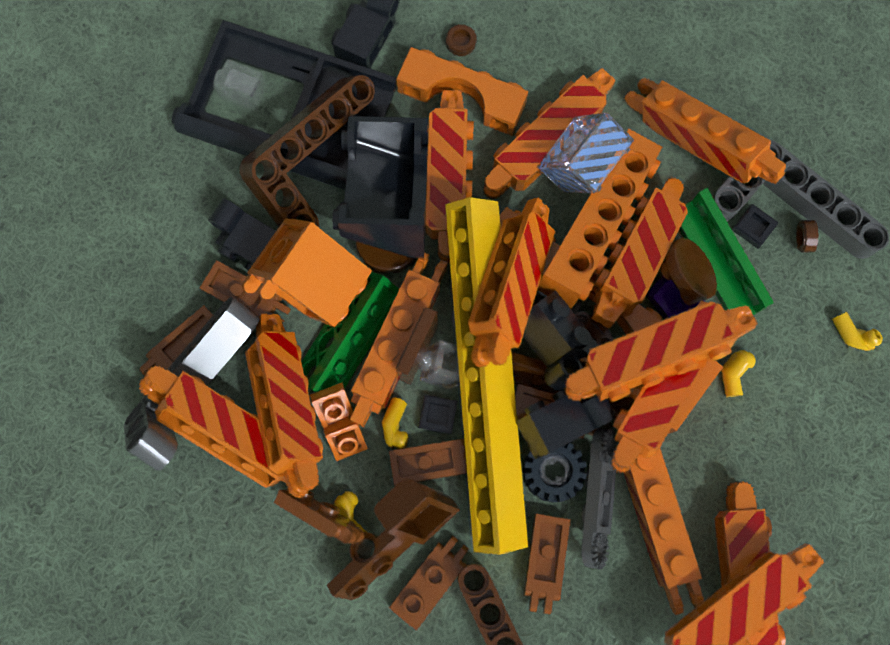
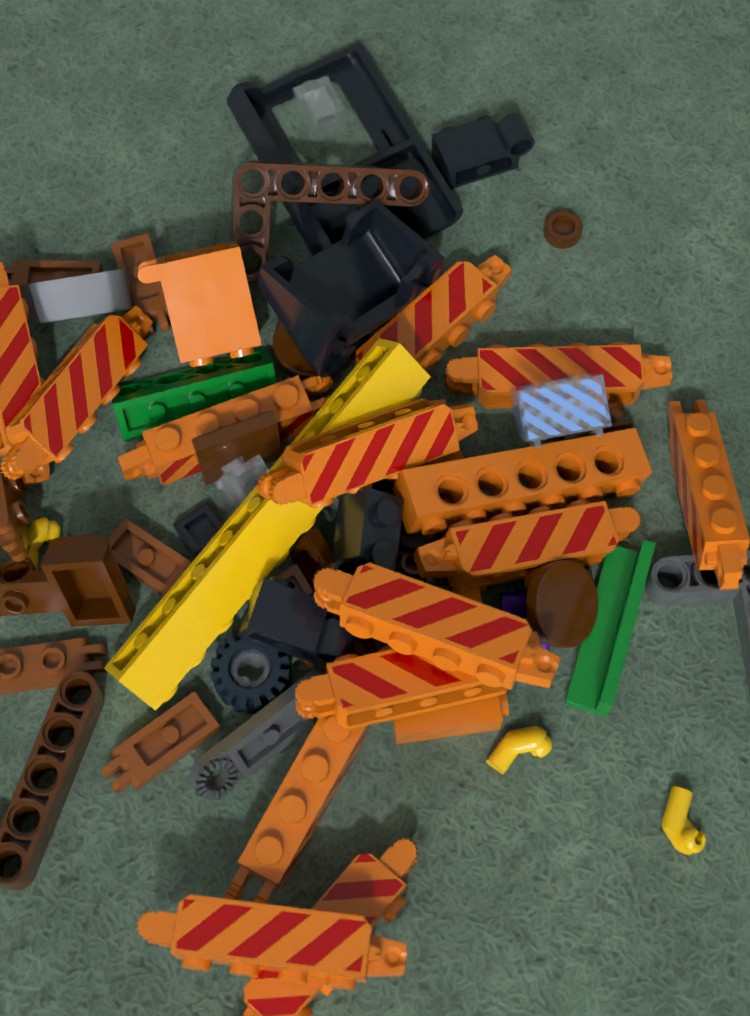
camera: 45 degrees right, 10 degrees down
black hinge [208,198,276,271] -> none
orange slope [310,383,368,462] -> none
yellow arm [382,397,409,449] -> none
orange arch [396,47,528,136] -> none
black tile [732,204,779,249] -> none
reddish brown tile [796,220,819,253] -> none

